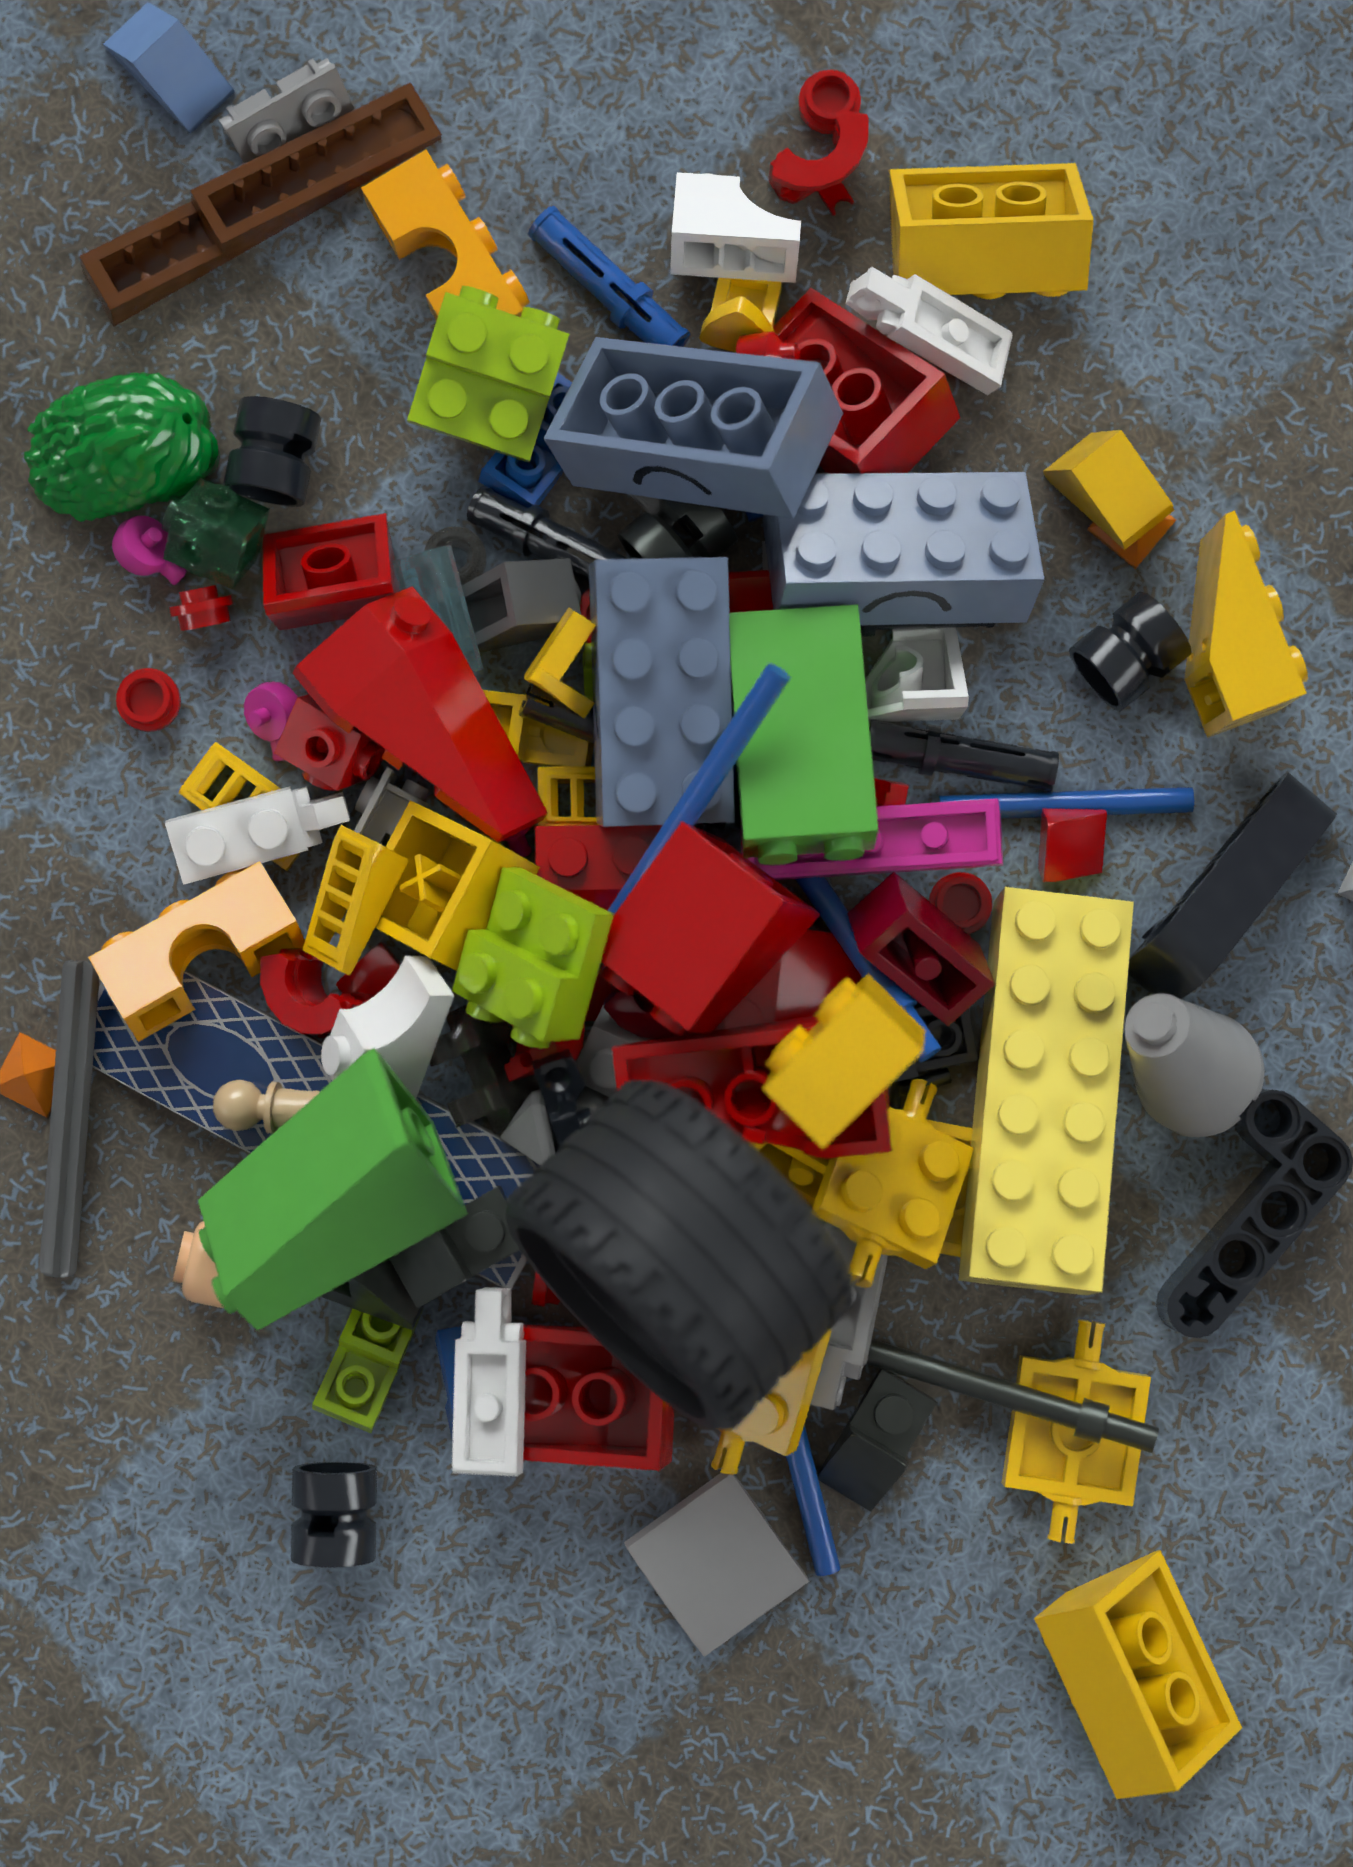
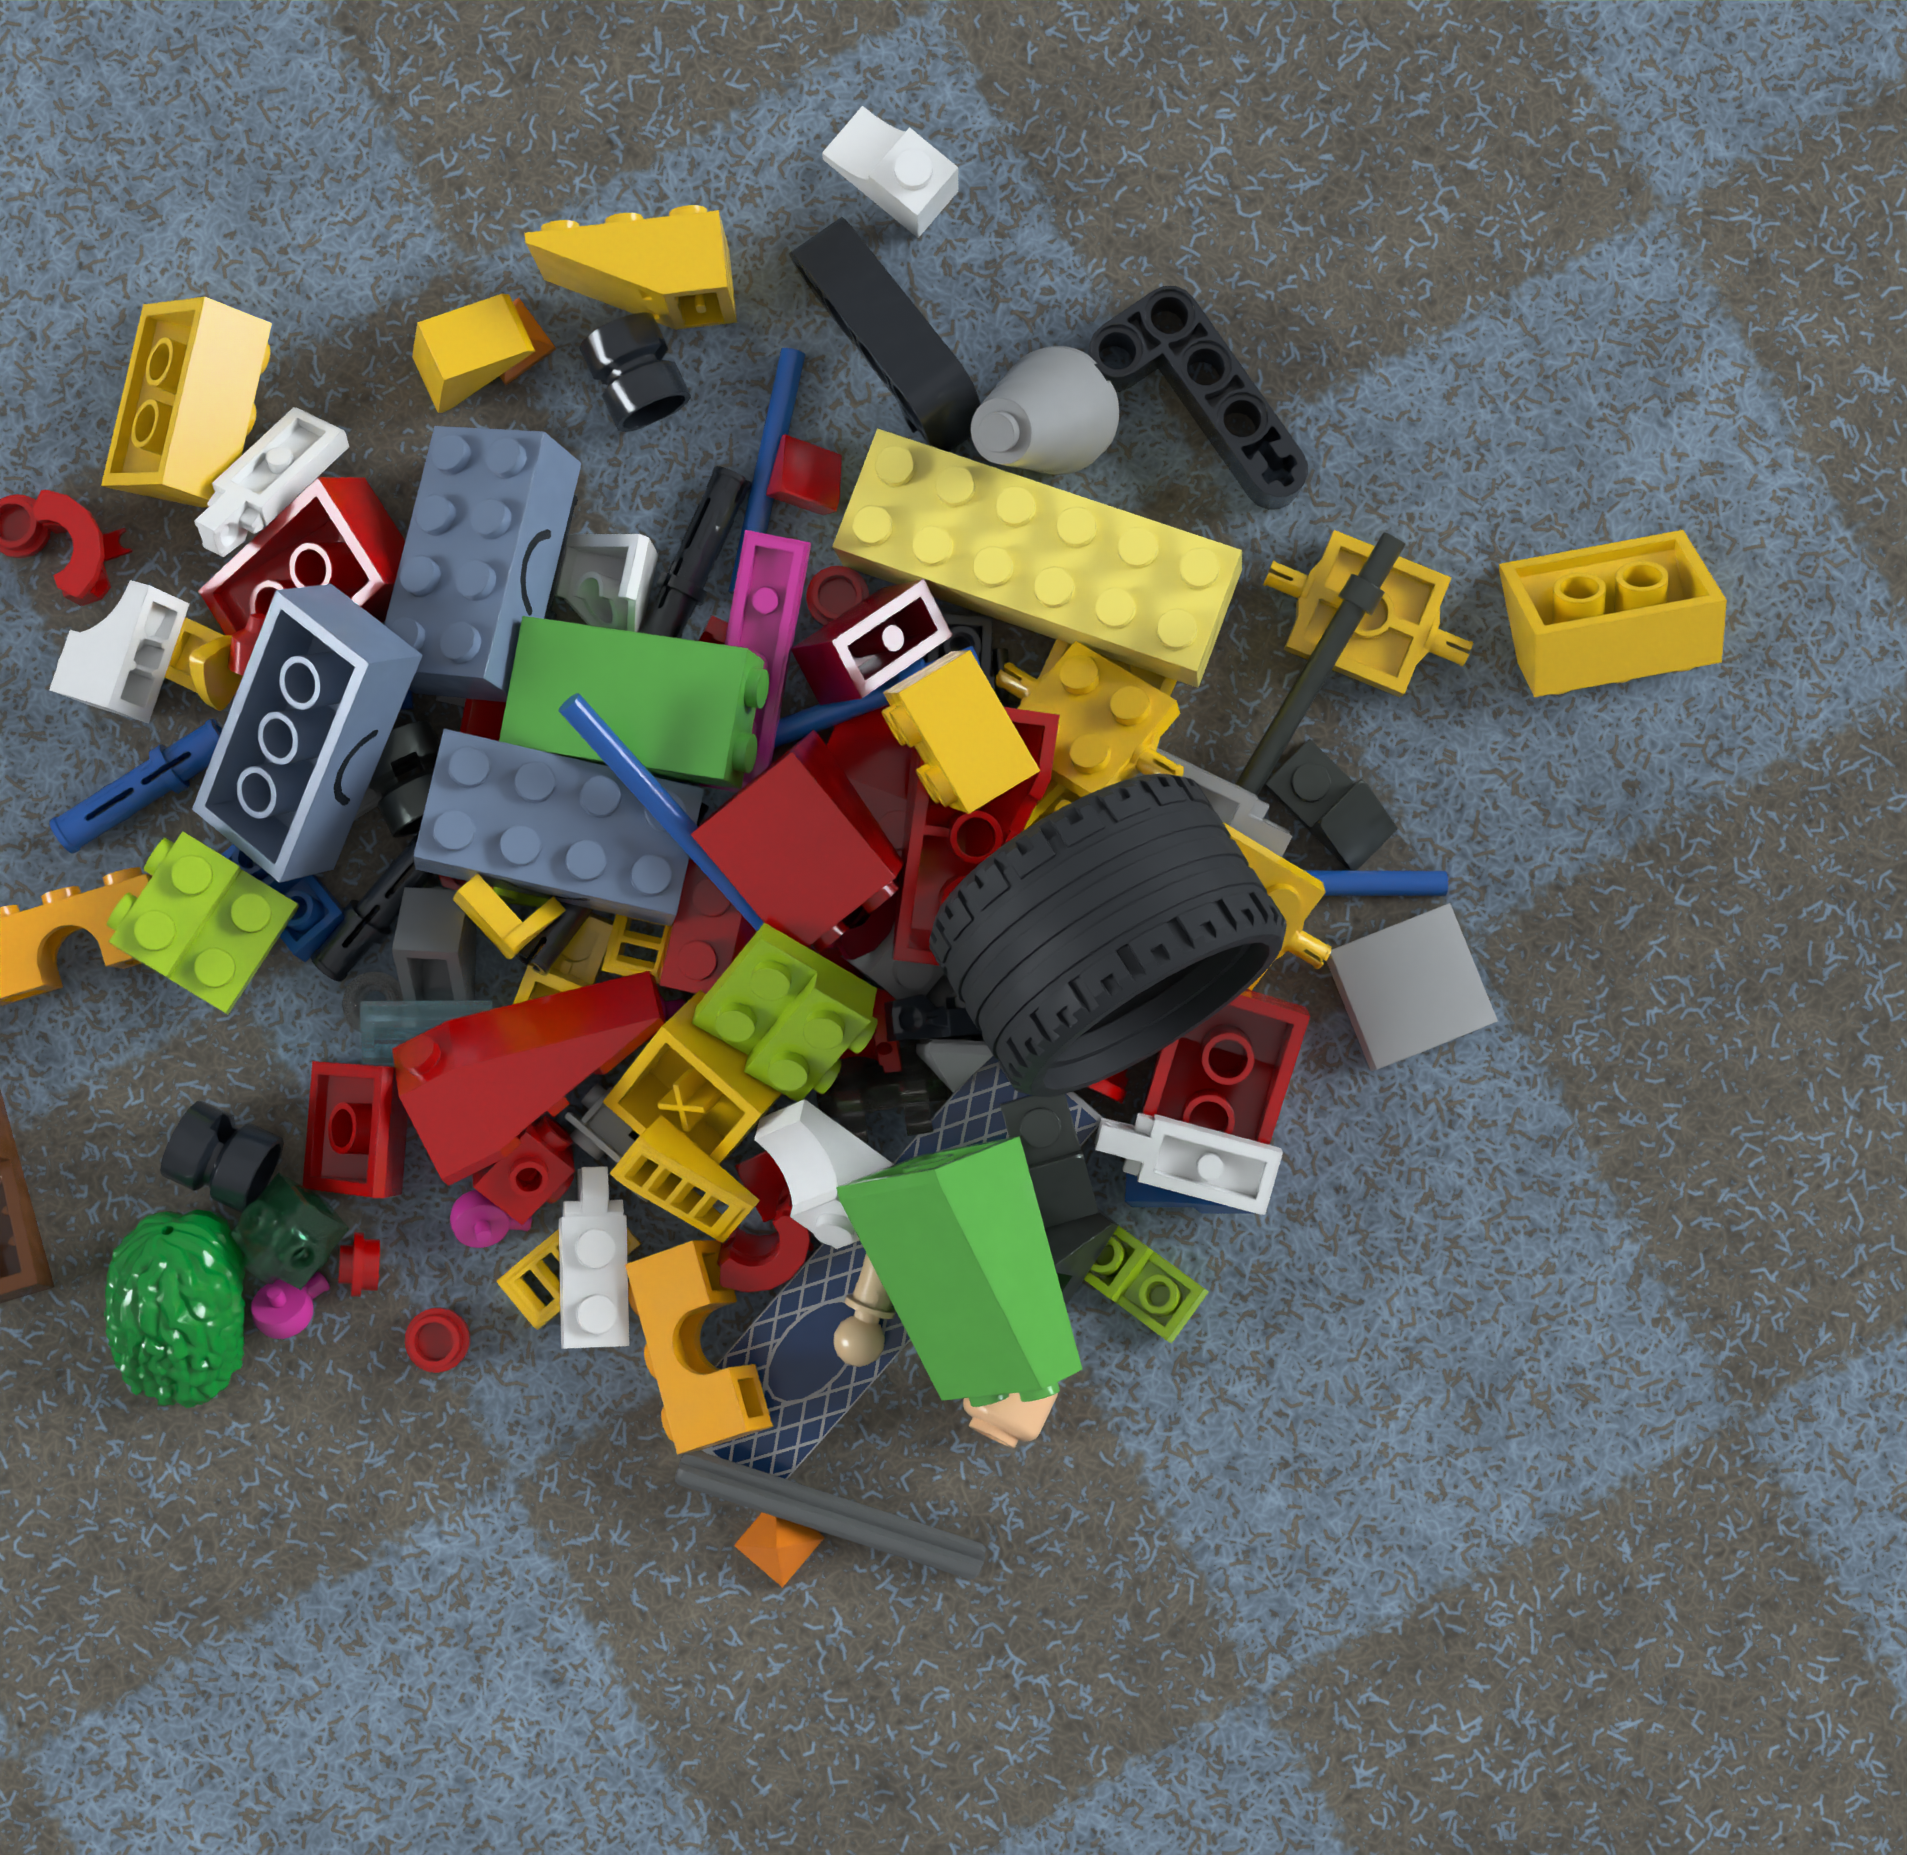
camera: 80 degrees left, 0 degrees up
black wheel [291,1462,377,1567] -> none

